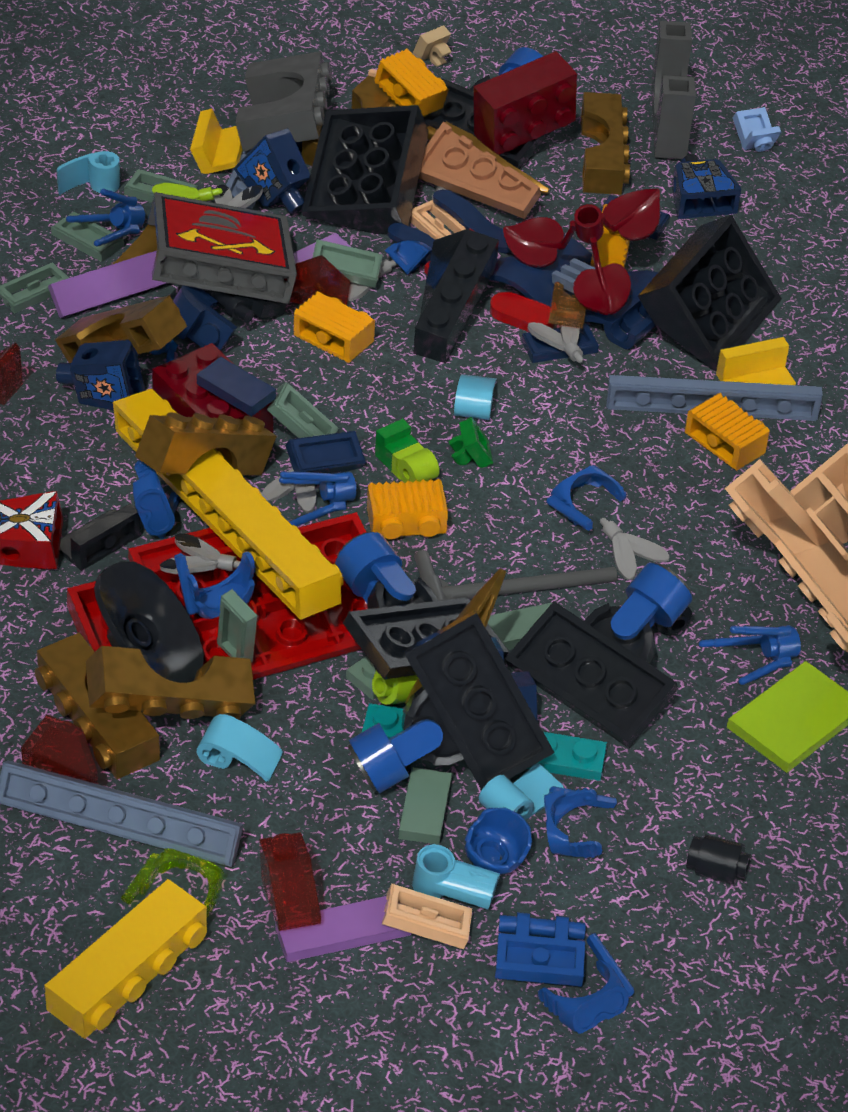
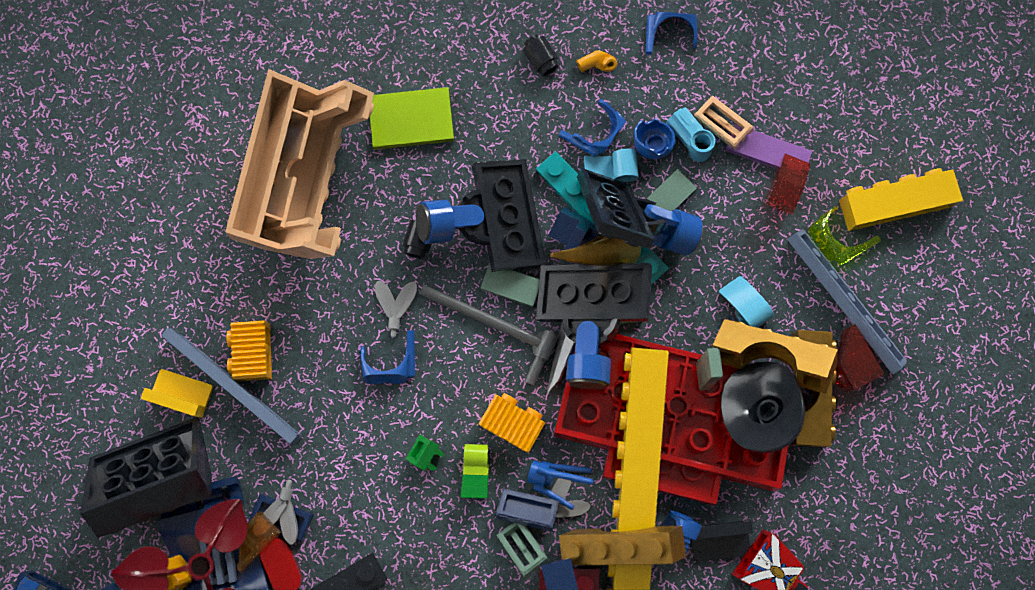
camera: 140 degrees left, 35 degrees up
light grey piece [160,533,241,574] -> none
blue helmet [174,551,255,619] -> none
medium azure panel [454,374,497,420] -> none
blue plate [495,912,586,987] -> none
blue plant [699,625,801,685] -> none
none -> light orange arm [576,50,617,73]

